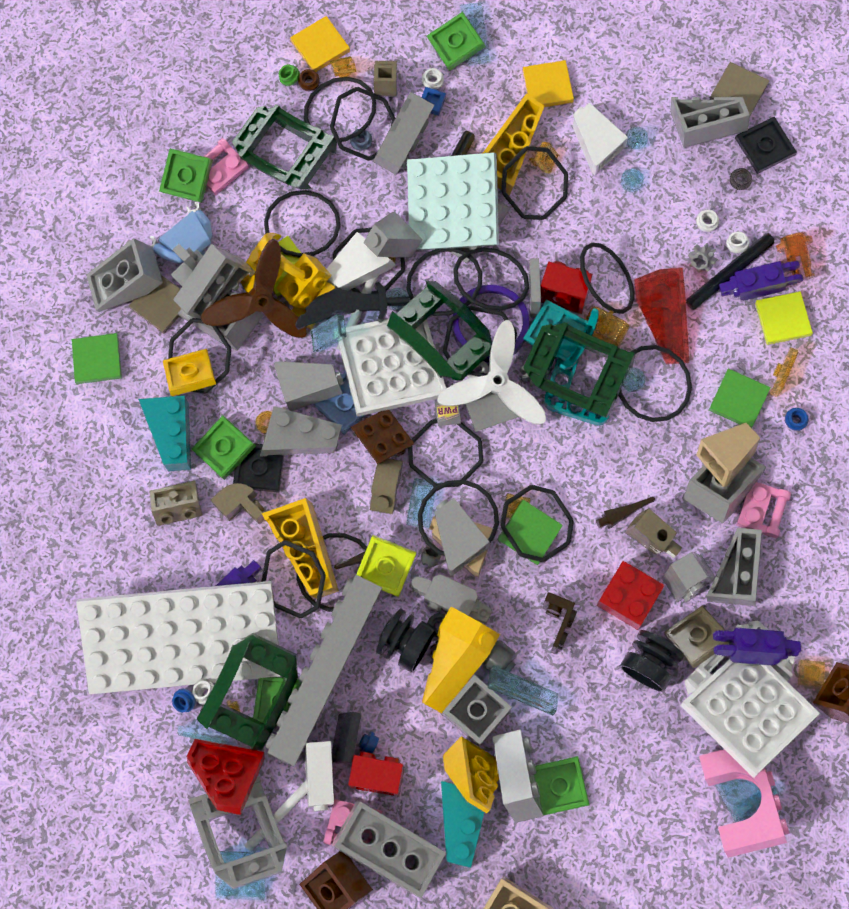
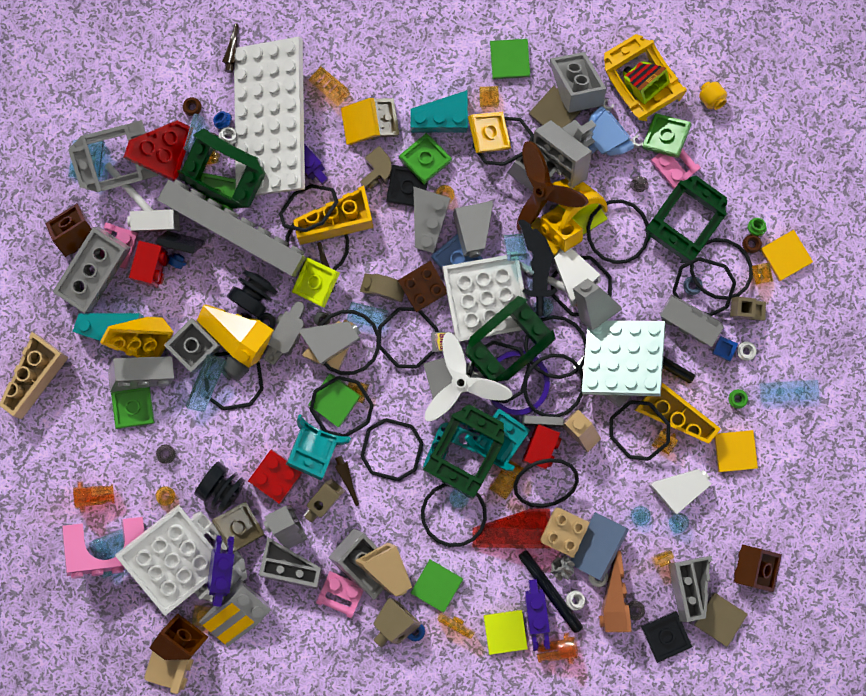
camera: 85 degrees right, 10 degrees up
bright green tile [427,12,486,71] -> none
dark brown bracket [542,592,577,654] -> none
none -> clear orange piece [73,481,115,513]
none -> clear smoke plate [156,444,176,464]
none -> clear yellow plate [156,486,175,506]
none -> reddish brown plate [183,97,202,116]
none -> light grey slope [199,579,271,647]
none -> black piece [202,351,264,410]
none -> dark brown piece [222,23,239,73]
none -> teal piece [286,414,351,480]
none -> clear yellow slope [308,66,350,106]
none -> yellow tile [341,98,380,145]
none -> black piece [361,418,423,481]
none -> dark tan torso [373,597,421,647]
none -> clear yellow plate [479,86,499,107]
none -> tan bracket [540,507,590,558]
none -> tan slope [561,410,601,452]
none -> sand blue tile [571,512,629,582]
none -> nougat wedge [598,550,632,632]
none -> yellow wedge [604,34,687,121]
none -> torso [623,61,670,104]
none -> clear smoke plate [630,176,649,192]
none -> clear yellow plate [651,550,674,567]
none -> yellow head [699,82,728,110]
none -> bright green plate [728,389,748,409]
none -> reddish brown slope [733,544,782,592]

